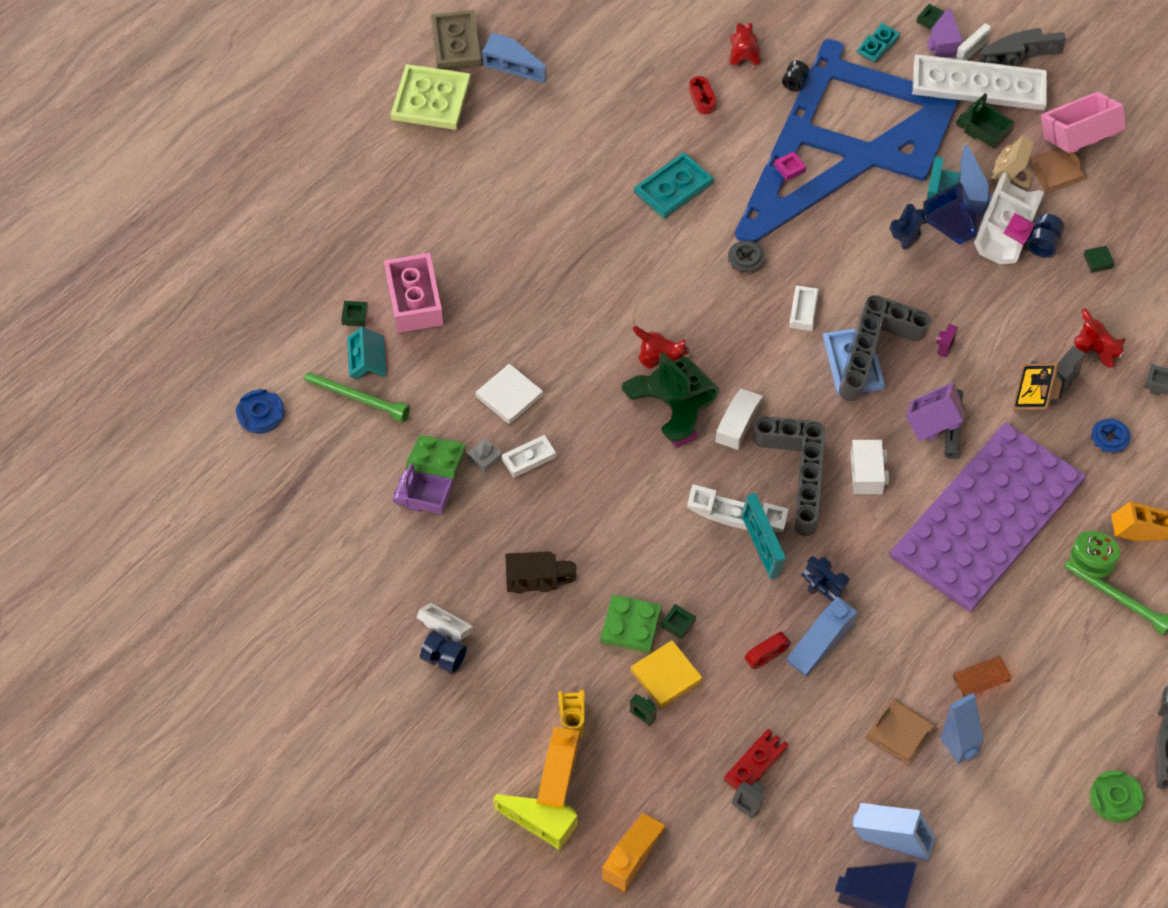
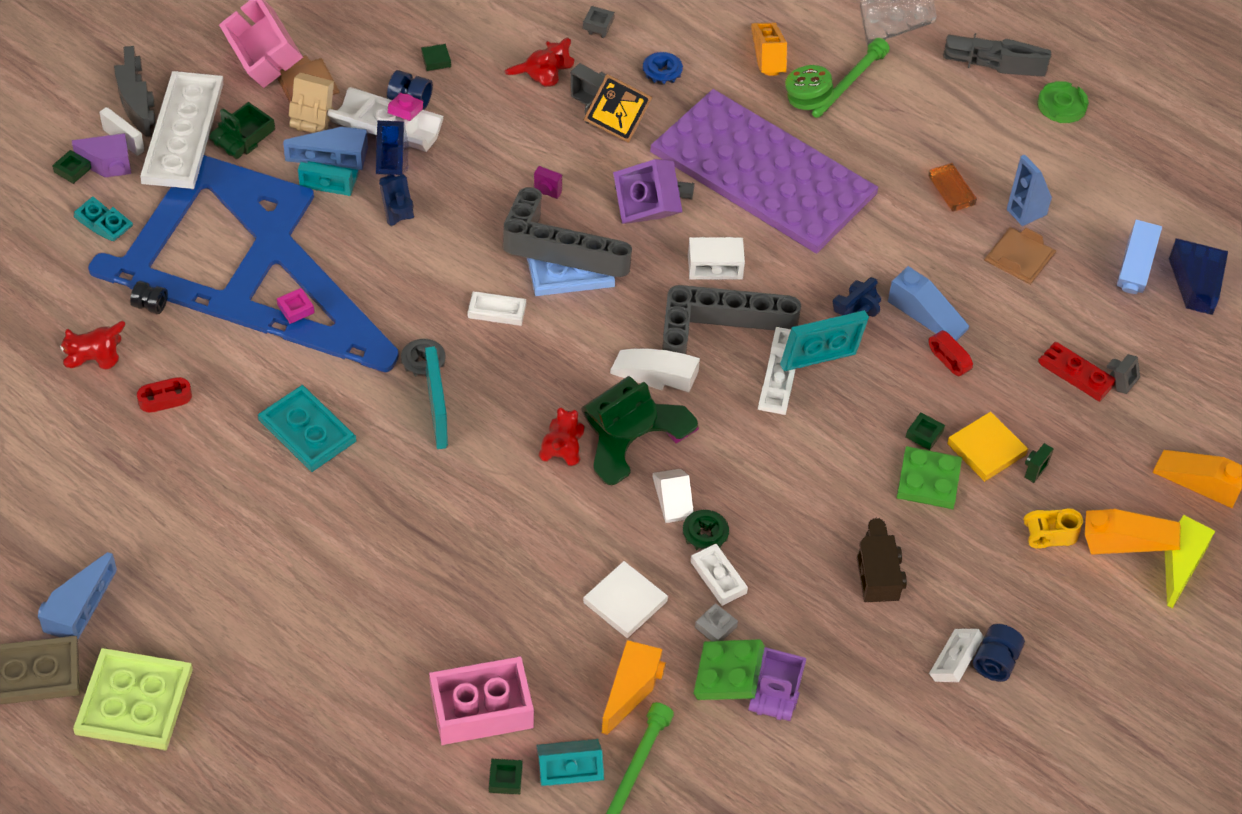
camera: 95 degrees left, 5 degrees down
none -> teal tile [425,346,448,449]
none -> light orange slope [602,640,666,735]
none -> white slope [652,469,694,523]
none -> dark green gear [682,510,729,551]

